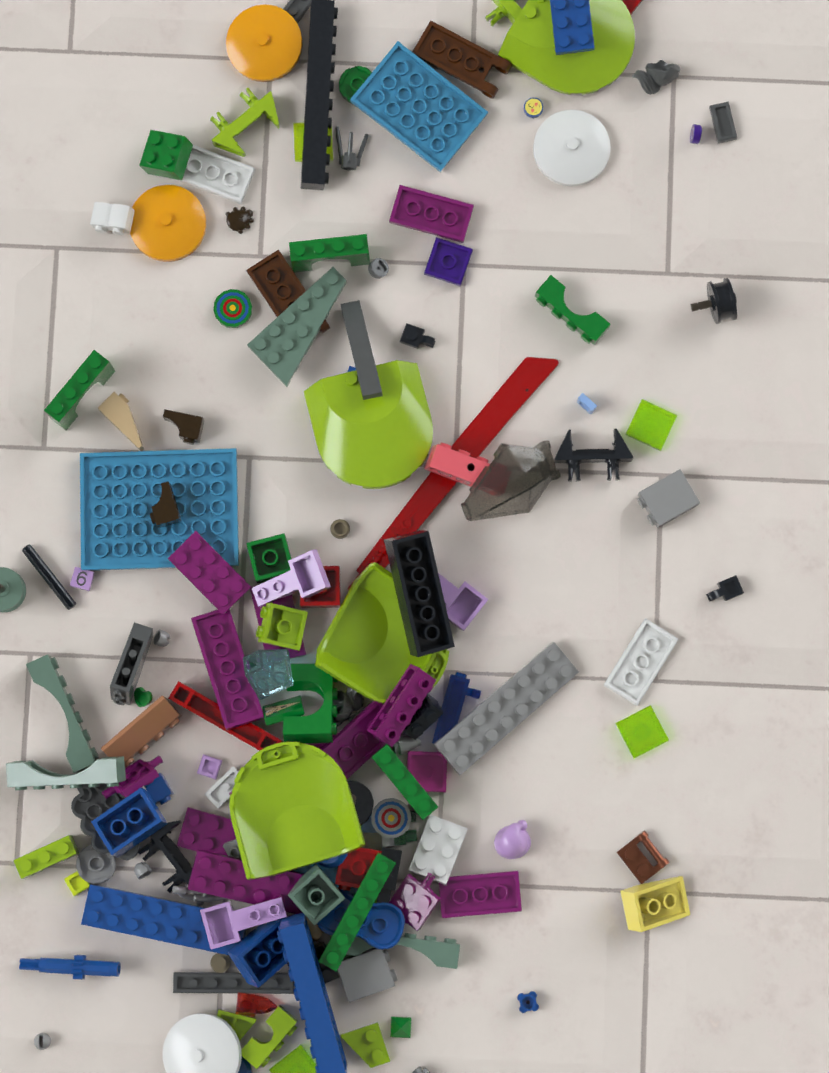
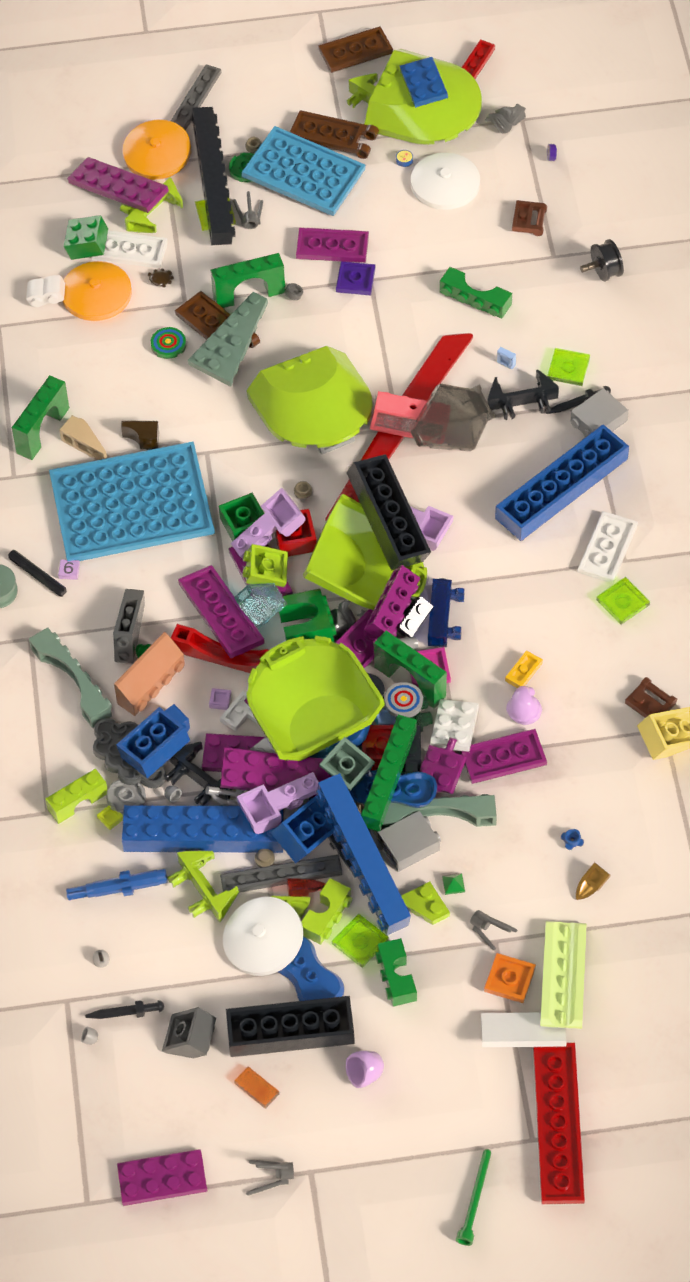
camera: 10 degrees left, 25 degrees down
arch [6,756,126,790] -> none
magenta plate [102,755,163,799] -> none
dark brown arch [150,481,182,528] -> none
light grey hinge [154,630,170,647] -> none
magenta plate [168,531,251,615] -> none
green tile [263,695,305,726] -> none
dark grey tile [341,300,383,400] -> none
black plate [400,323,436,349] -> none
light grey plate [434,642,579,775] -> none
black plate [706,575,744,602] -> none
dark grey tile [709,101,737,144] -> none
none -> magenta plate [67,157,169,213]
none -> lime hose [167,851,239,922]
none -> dark tan plate [245,137,262,153]
none -> blue brick [495,424,629,541]
none -> yellow plate [505,650,543,688]
none -> copper plate [512,200,547,236]
none -> black sword [546,386,611,414]
none -> pearl gold plate [576,862,611,900]

